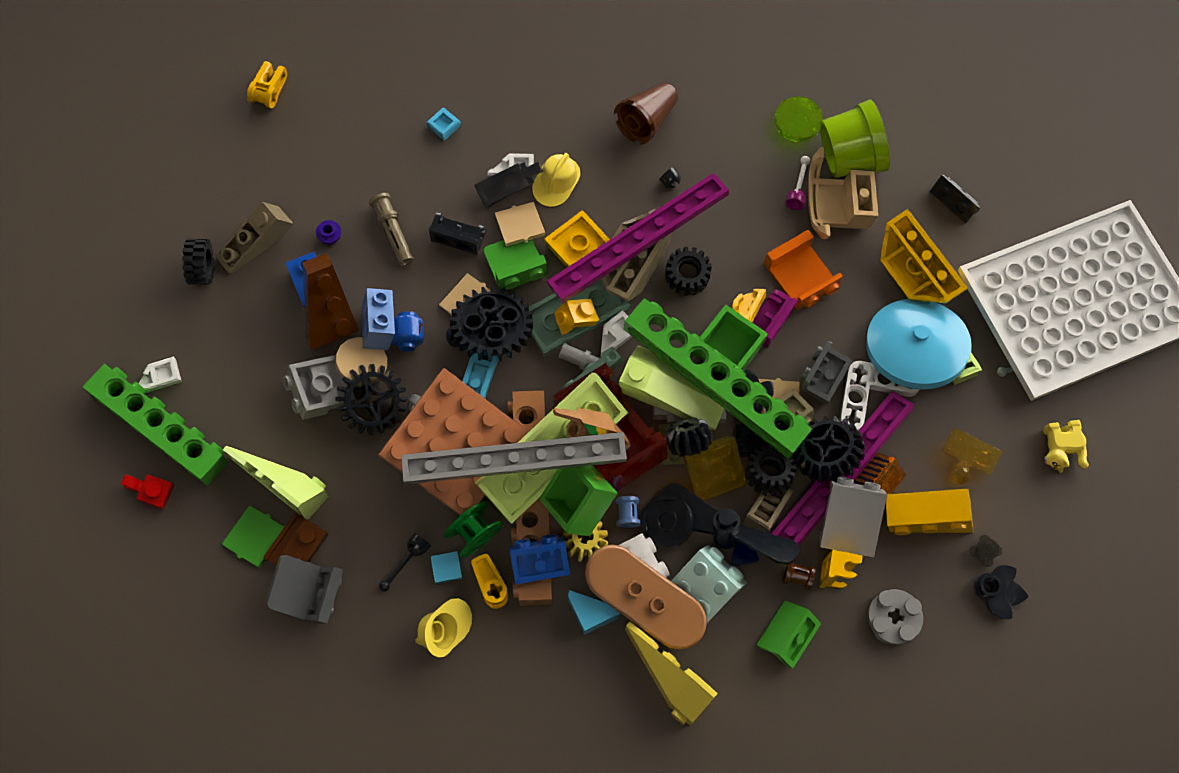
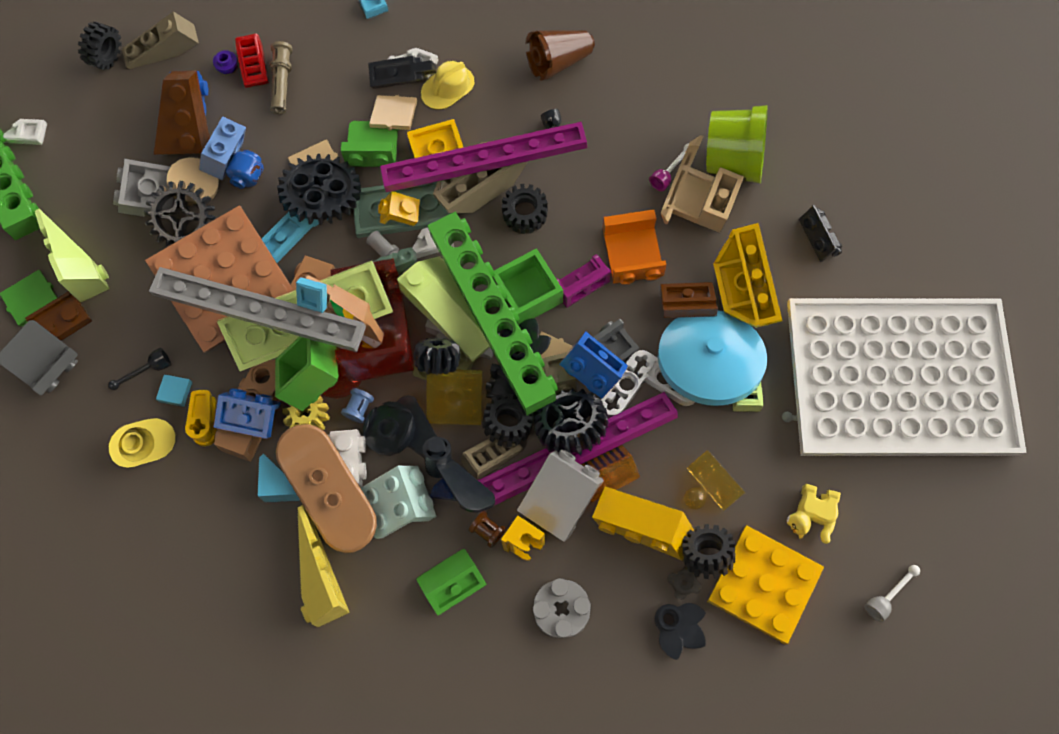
camera: 30 degrees right, 0 degrees up
black hinge [429,211,487,255] -> none
green piece [444,502,503,558] -> none
yellow plate [732,289,766,322] -> none
clear neon green tile [774,96,823,142] -> none
none -> red slope [235,34,269,88]
none -> medium azure tile [296,277,327,313]
none -> blue brick [559,331,628,399]
none -> reddish brown plate [660,282,718,318]
none -> black tyre [682,524,736,579]
none -> yellow plate [707,525,824,645]
none -> light grey hinge [864,565,920,622]

